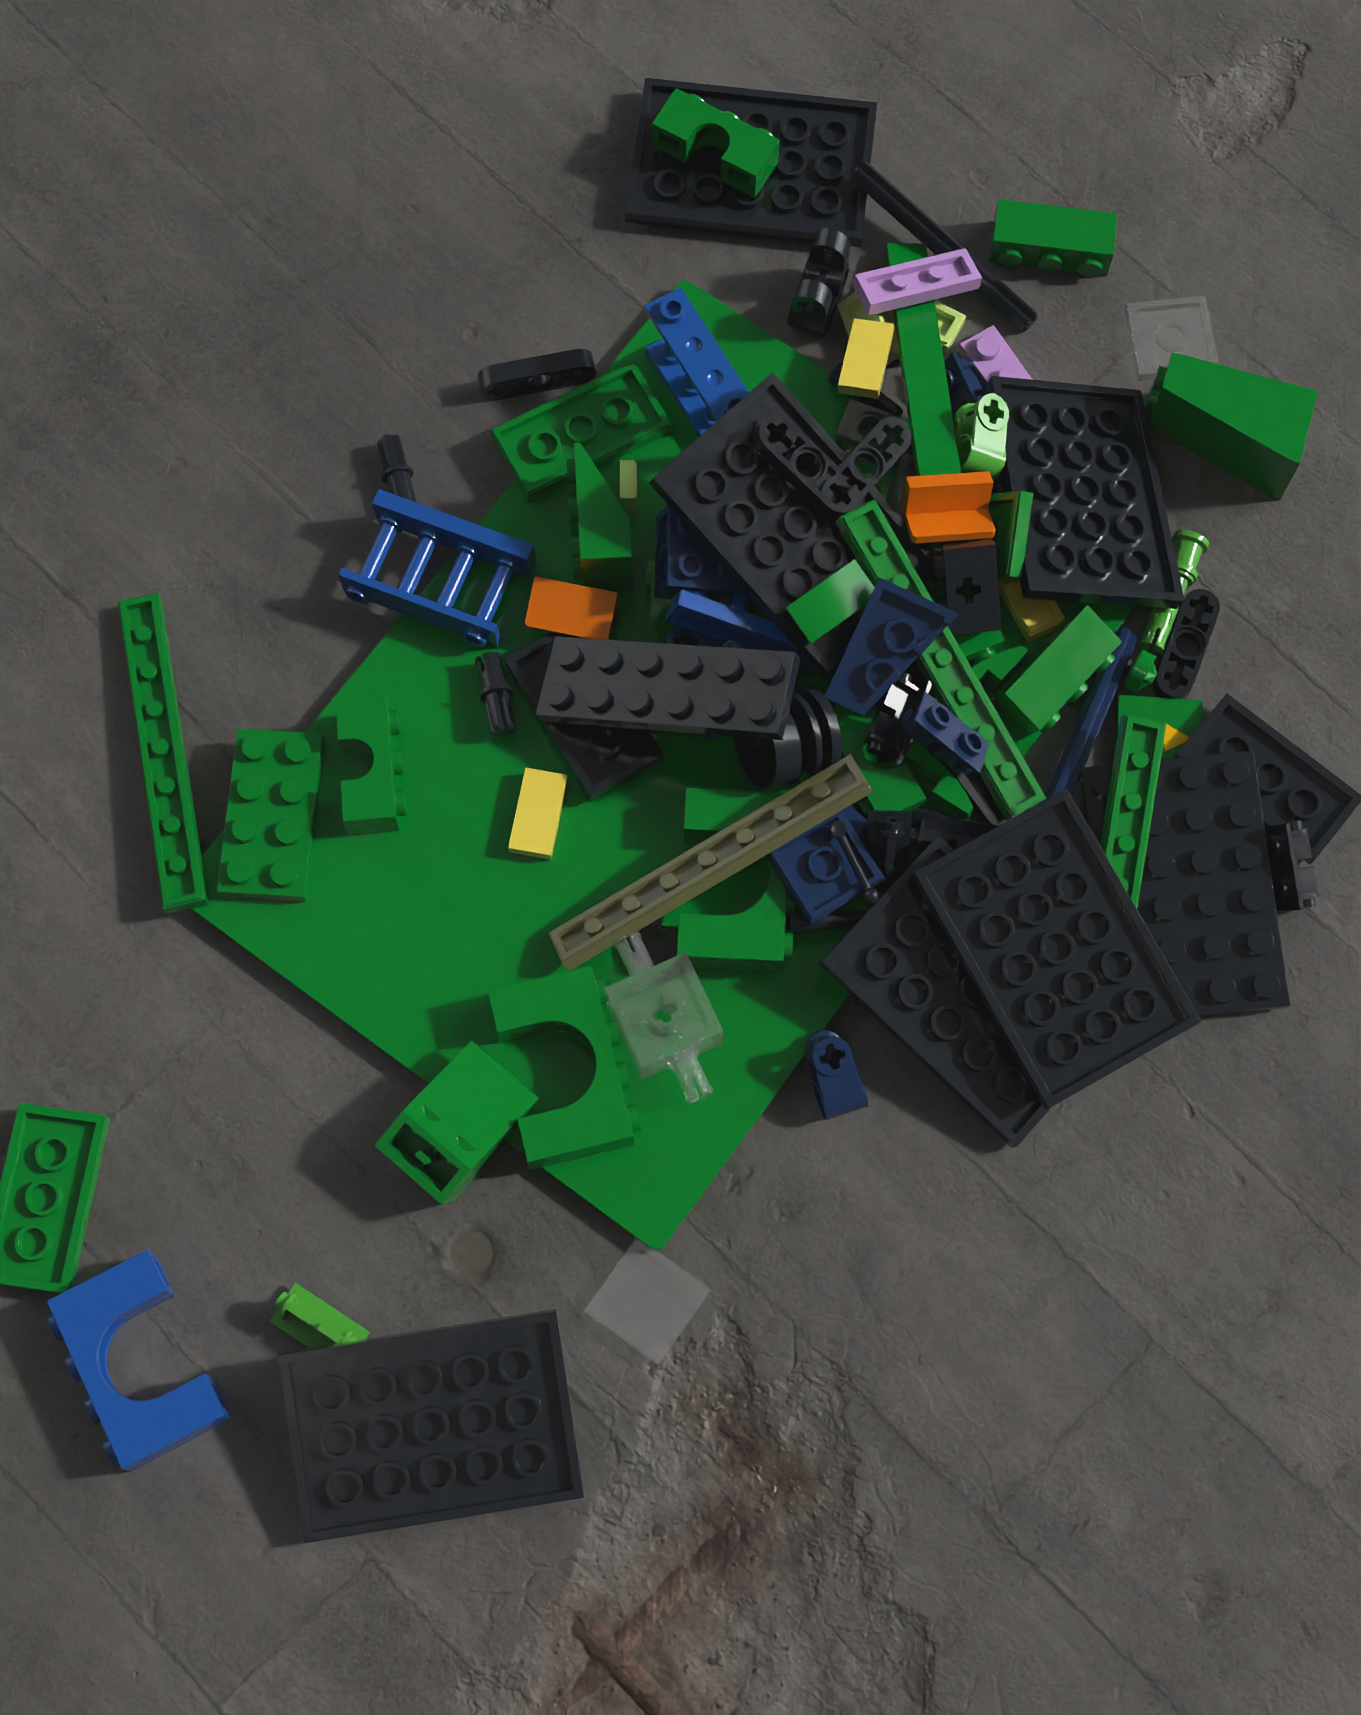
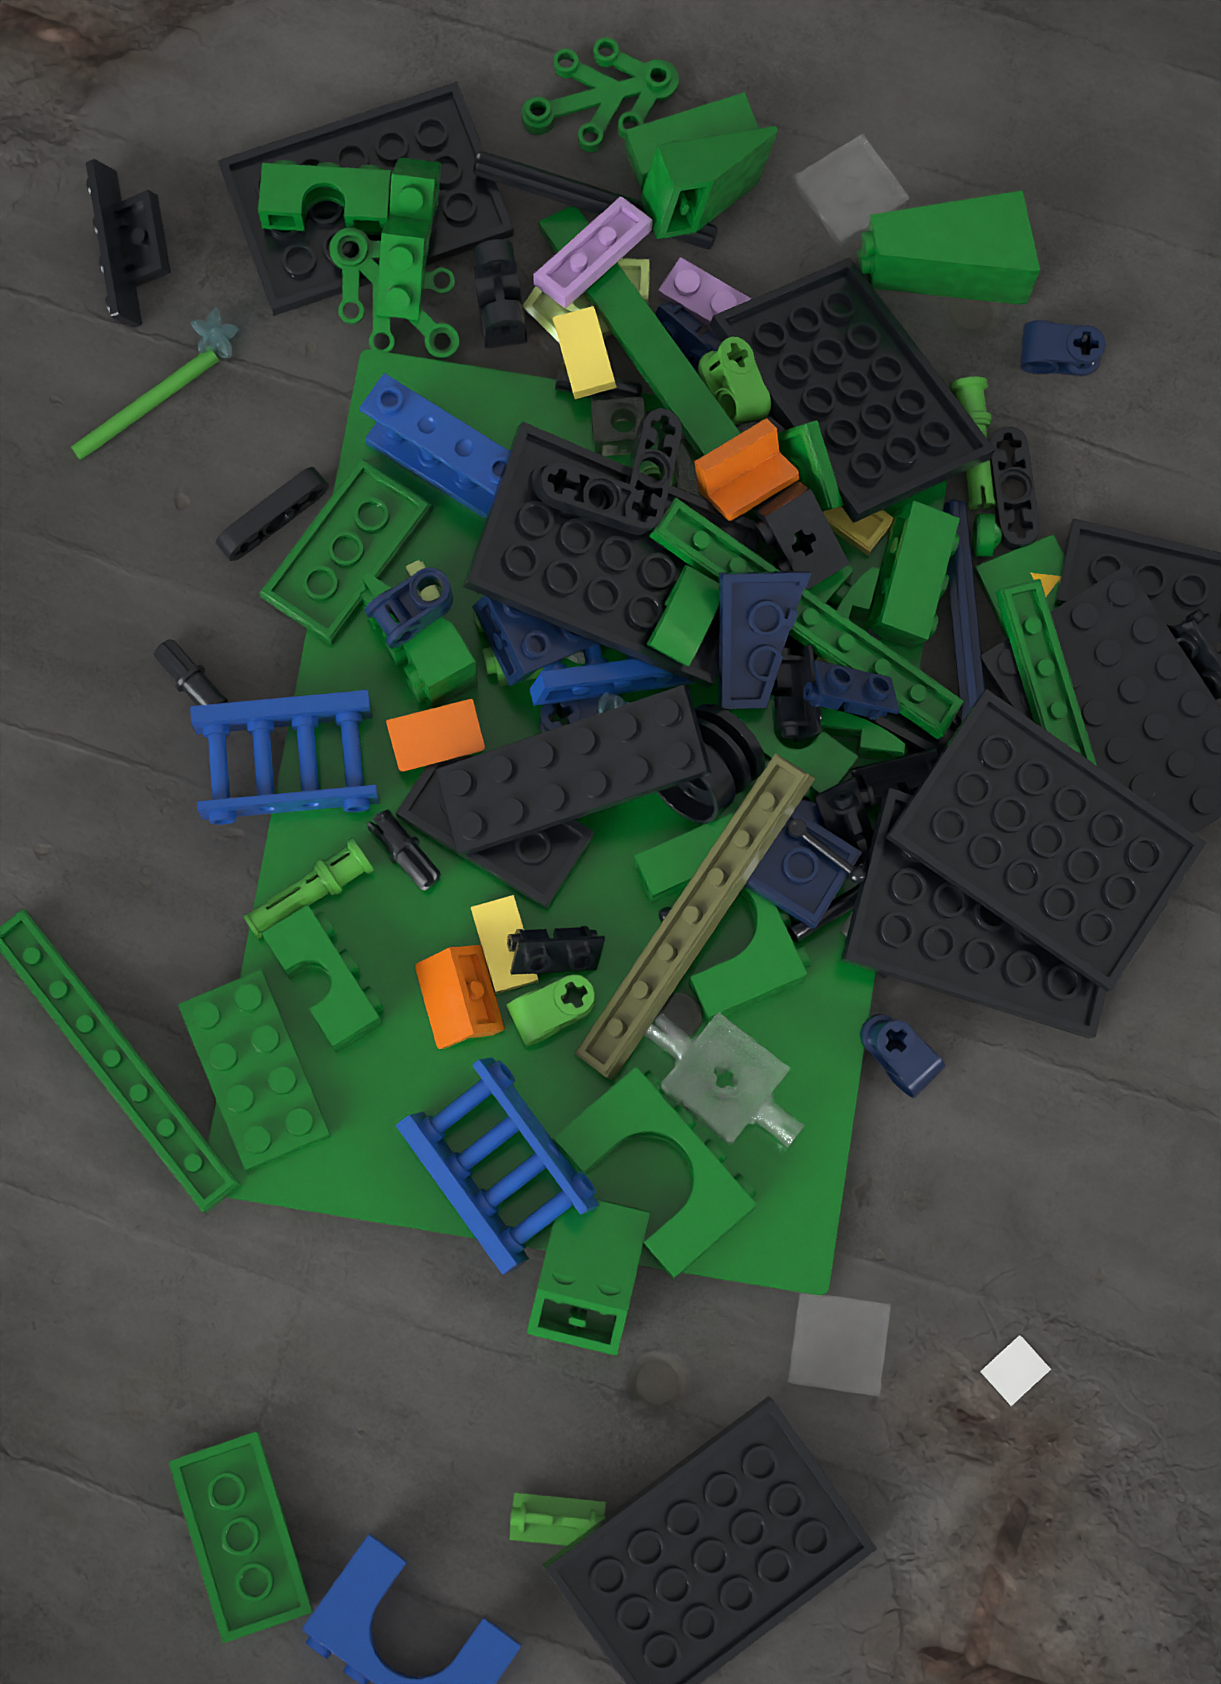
camera: 30 degrees left, 5 degrees up
none -> bright green bar [71,347,219,461]
none -> black bracket [86,159,171,328]
none -> clear light blue plant [190,307,239,359]
none -> bright green pin [243,837,374,940]
none -> green plant [329,228,459,359]
none -> dark blue piece [364,568,453,649]
none -> green arch [376,157,441,320]
none -> blue fence [396,1057,600,1275]
none -> orange panel [415,945,505,1049]
none -> bright green piece [506,975,596,1046]
none -> black hinge [507,925,605,975]
none -> green plant [521,37,679,152]
none -> green slope [640,126,778,239]
none -> white sticker [980,1335,1051,1406]
none -> dark blue piece [1020,320,1106,376]

